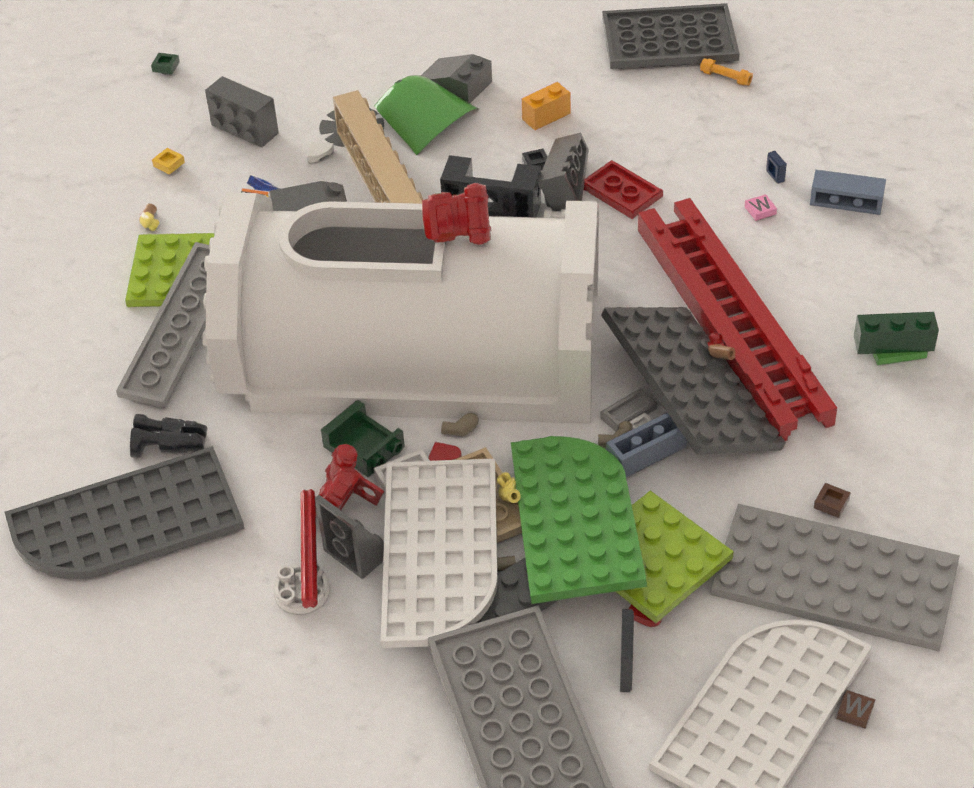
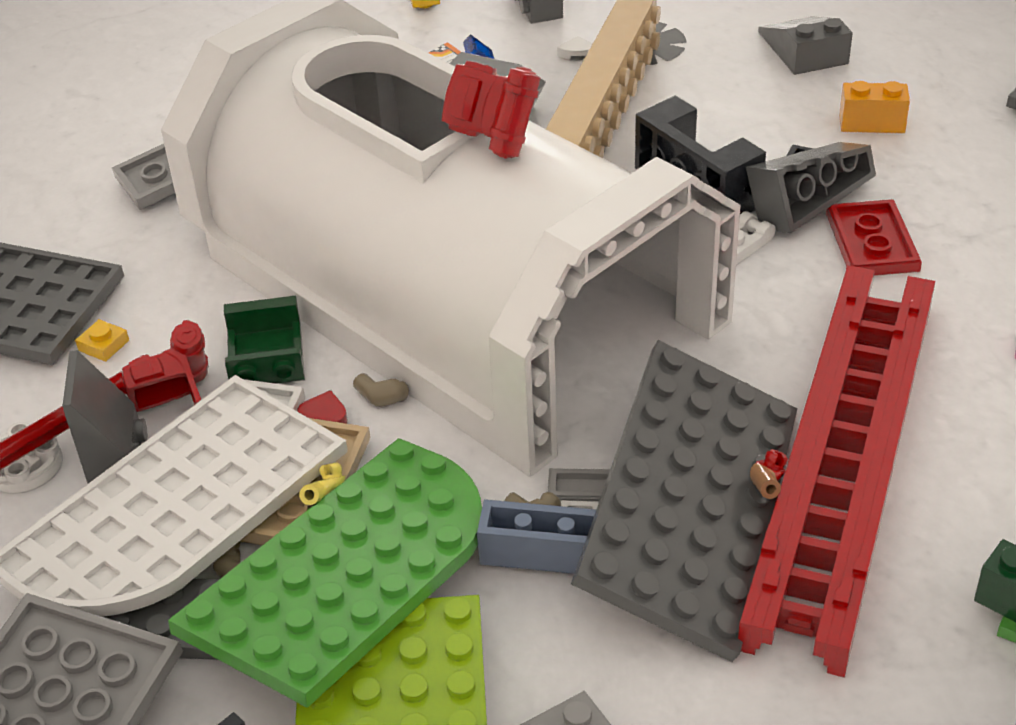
camera: 40 degrees right, 5 degrees down
black piece [130,414,208,458] -> none
bright green piece [374,75,479,155] -> none
none -> yellow plate [75,319,129,362]

